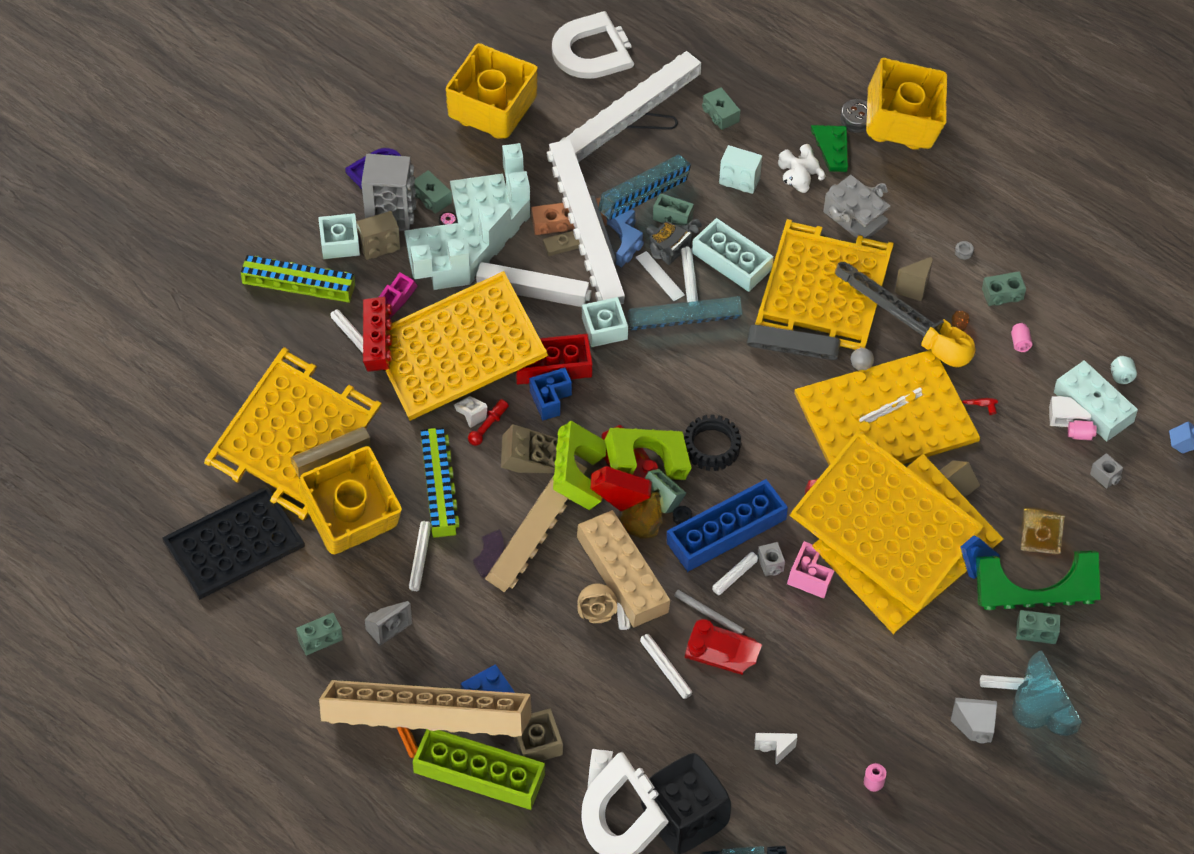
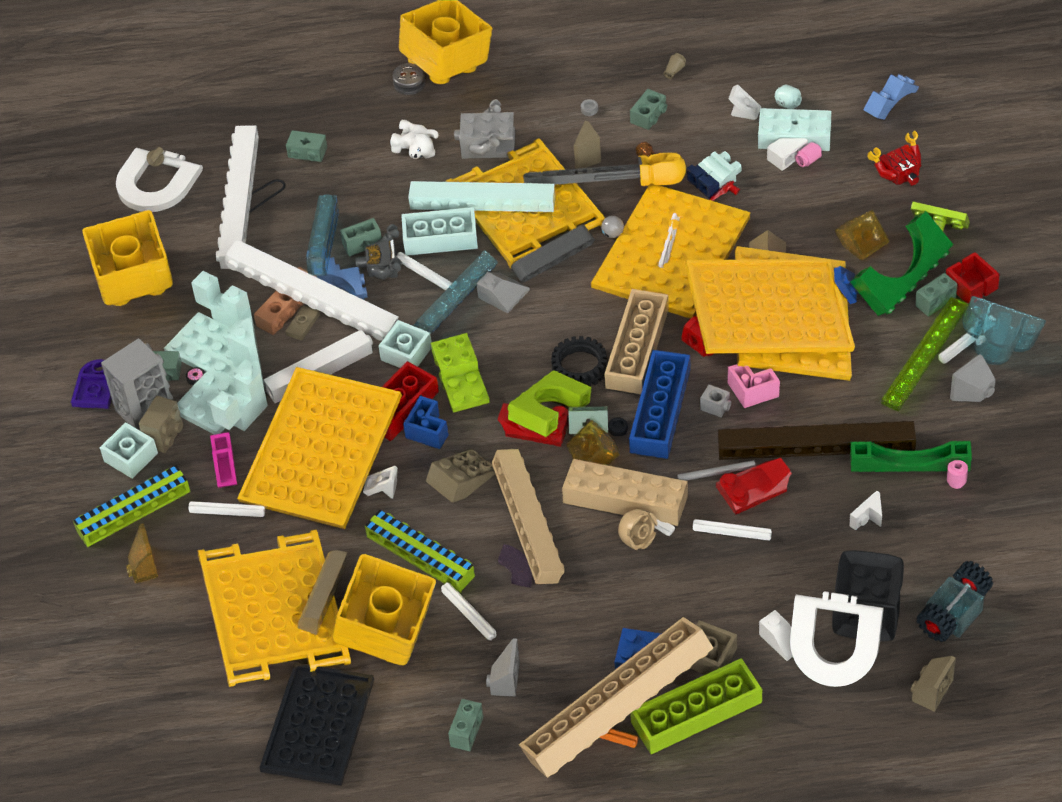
camera: 40 degrees left, 5 degrees down
red brick [363,297,392,372] -> none
red pin [468,399,509,446] -> none
lime arch [553,421,606,510] -> none
red slope [590,466,652,512] -> none
white sticker [636,251,685,301] -> none
white axle [712,552,758,595] -> none
light aqua brick [719,145,762,194] -> none
green wing [810,125,848,172] -> none
bright pink brick [1011,323,1033,352] -> none
light grey brick [1090,453,1123,489] -> none
none -> clear yellow slope [126,523,158,583]
none -> dark tan plate [146,147,164,166]
none -> light aqua brick [409,181,555,212]
none -> lime piece [431,333,490,413]
none -> light grey slope [477,272,530,313]
none -> tan brick [605,289,669,394]
none -> dark tan cone [663,53,686,79]
none -> hips [686,151,742,199]
none -> dark brown brick [718,421,916,460]
none -> white slope [729,84,761,120]
none -> green arch [850,441,972,472]
none -> red torso [867,131,922,186]
none -> clear neon green plate [881,297,968,411]
none -> lime plate [911,202,969,231]
none -> red piece [946,252,1000,306]

